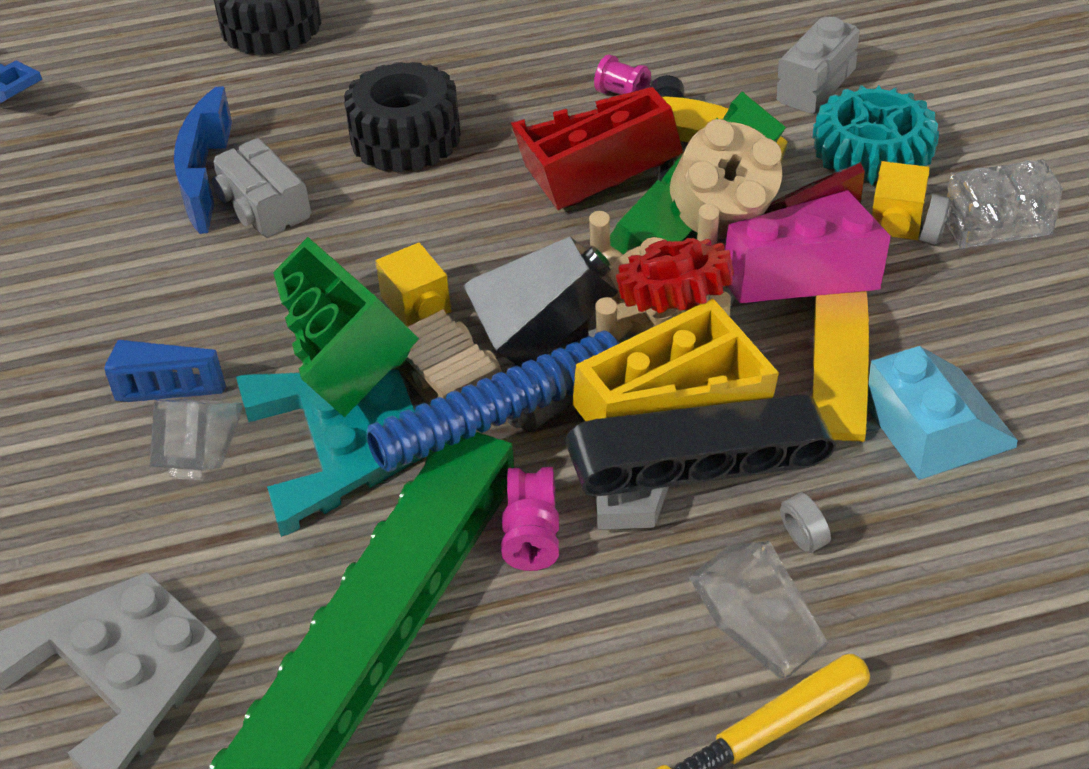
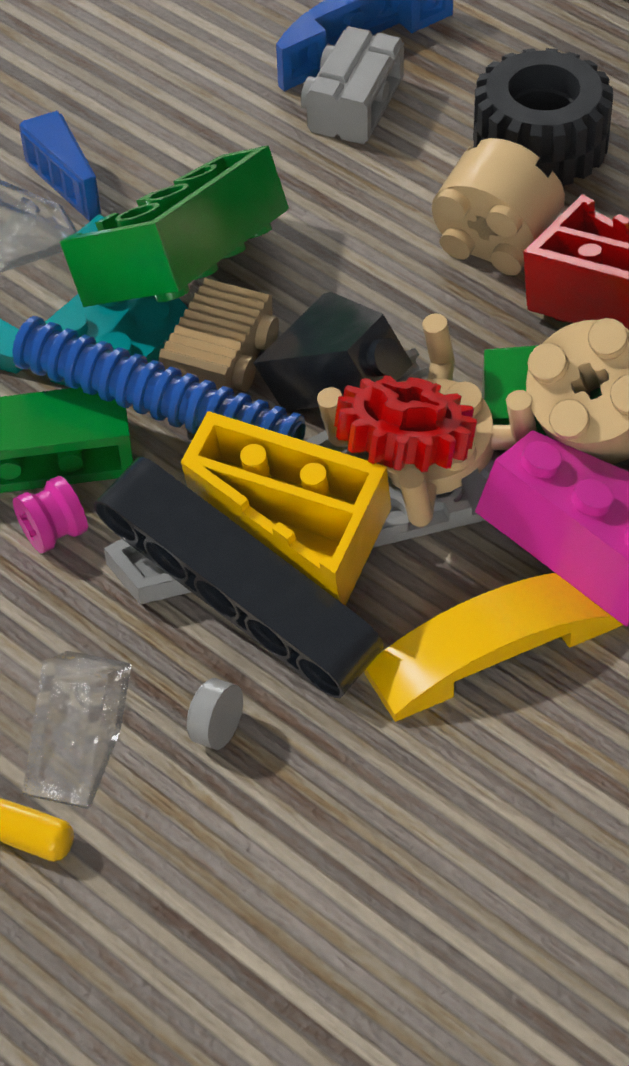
camera: 55 degrees right, 5 degrees up
yellow brick [375,242,451,327] -> none
dark pink wheel [507,467,556,509] -> none
medium azure slope [867,346,1018,480] -> none
none -> tan brick [432,138,565,276]

